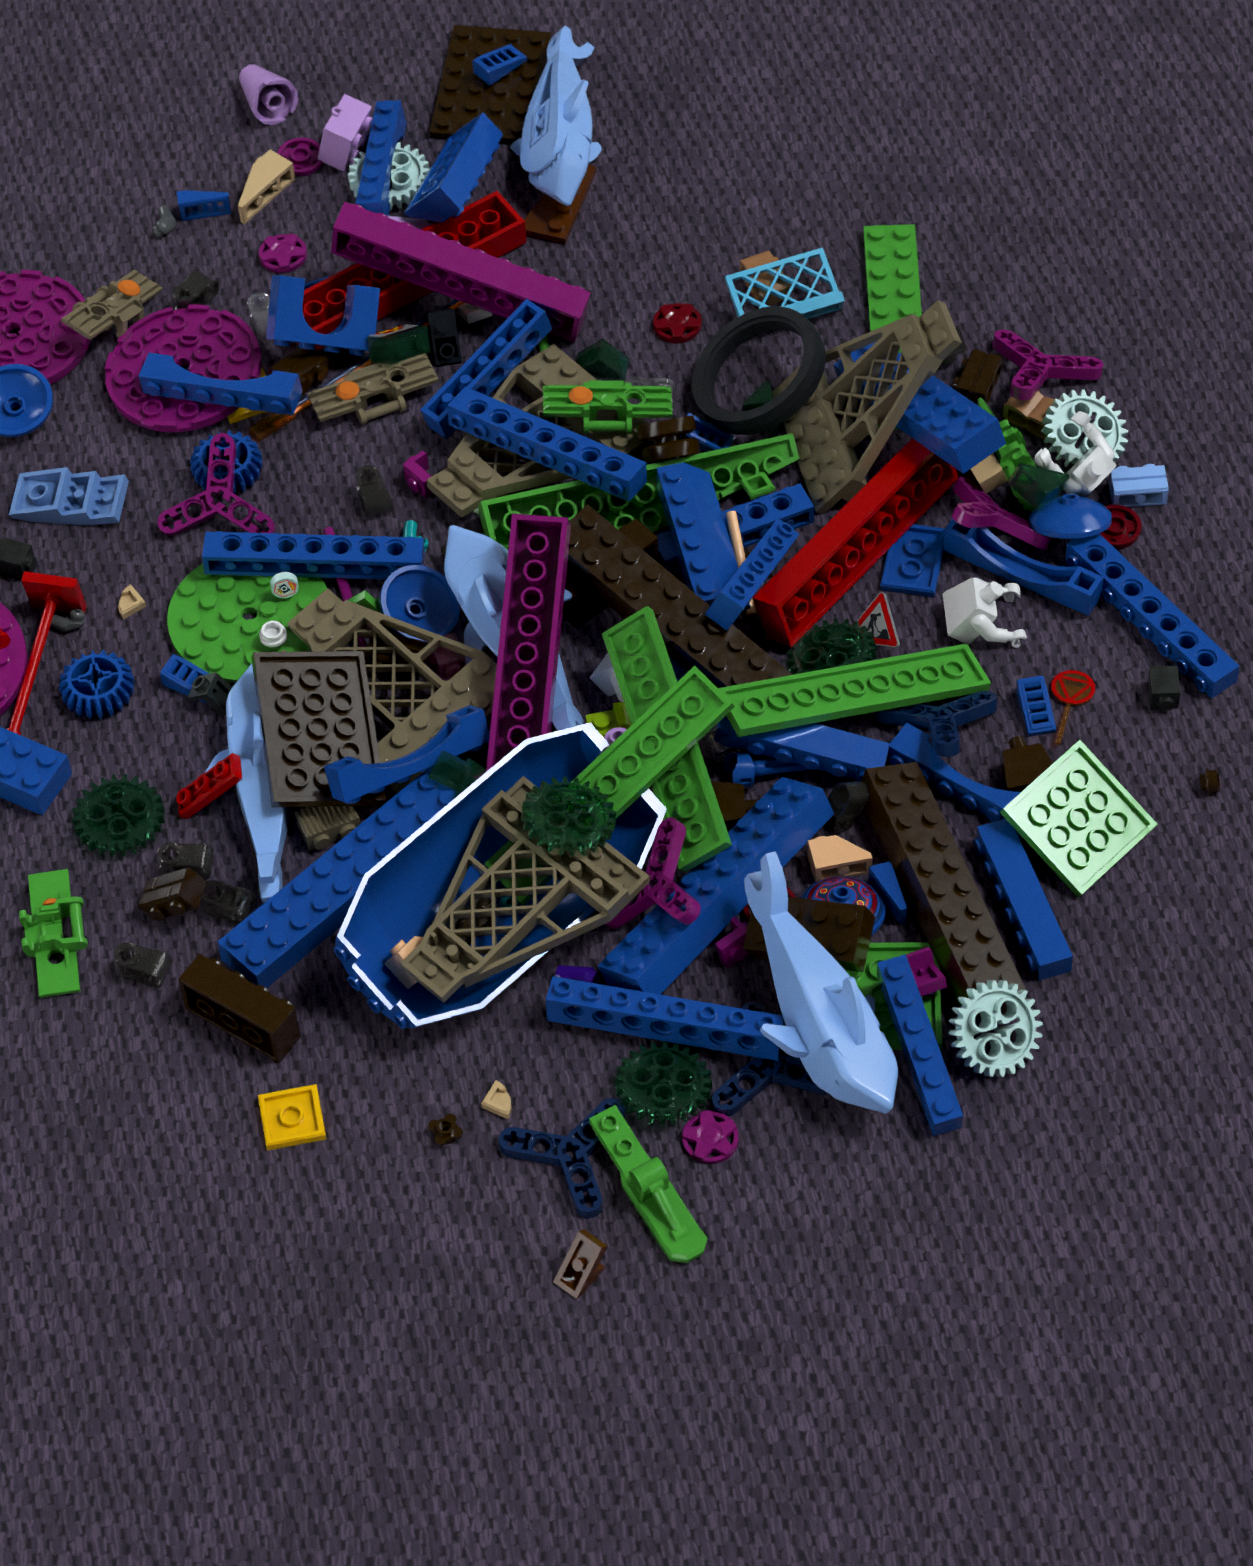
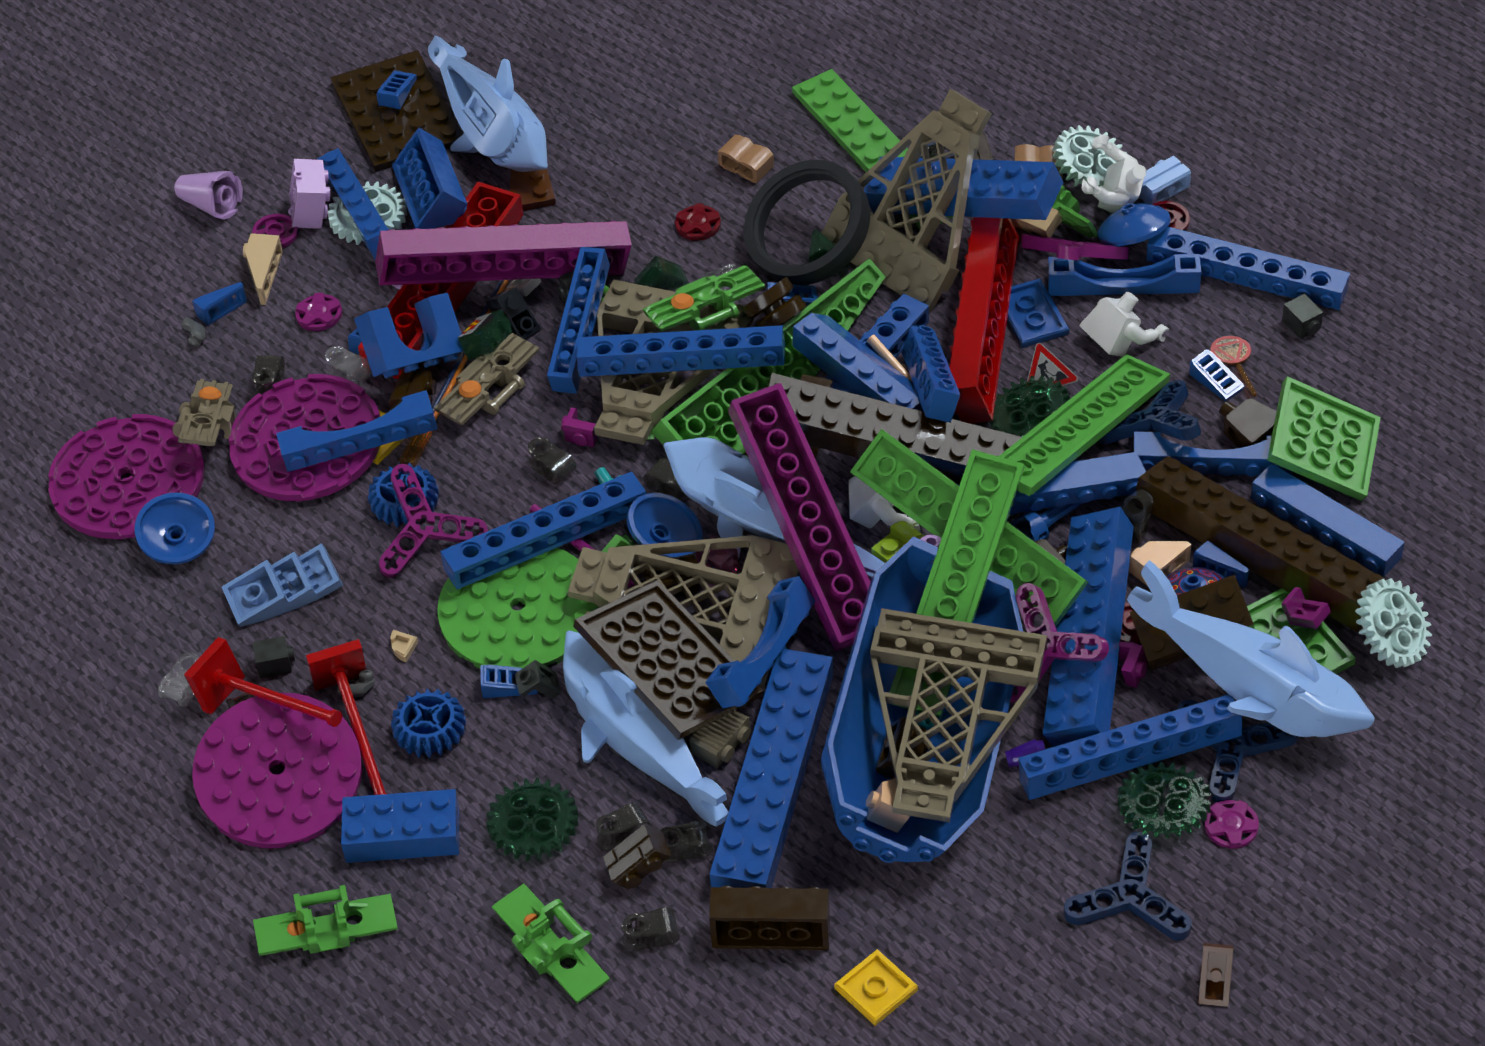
camera: 30 degrees left, 5 degrees down
red tile [176,753,242,819] -> none
white plate [259,621,287,647] -> none
tile [270,572,299,598] -> none
dark brown plate [428,1113,463,1145] -> none
brick [429,750,487,799] -> none
tan tile [481,1080,512,1119] -> none
clear green gear [521,776,616,857] -> none
bright green piece [589,1105,707,1263] -> none
medium azure fence [724,247,845,319] -> none
bright green slope [739,472,775,499] -> none
blue brick [877,954,963,1136] -> none
magenta piece [992,330,1103,401] -> none
clear green slope [1008,463,1070,510] -> none
dark brown plate [1200,768,1220,796] -> none

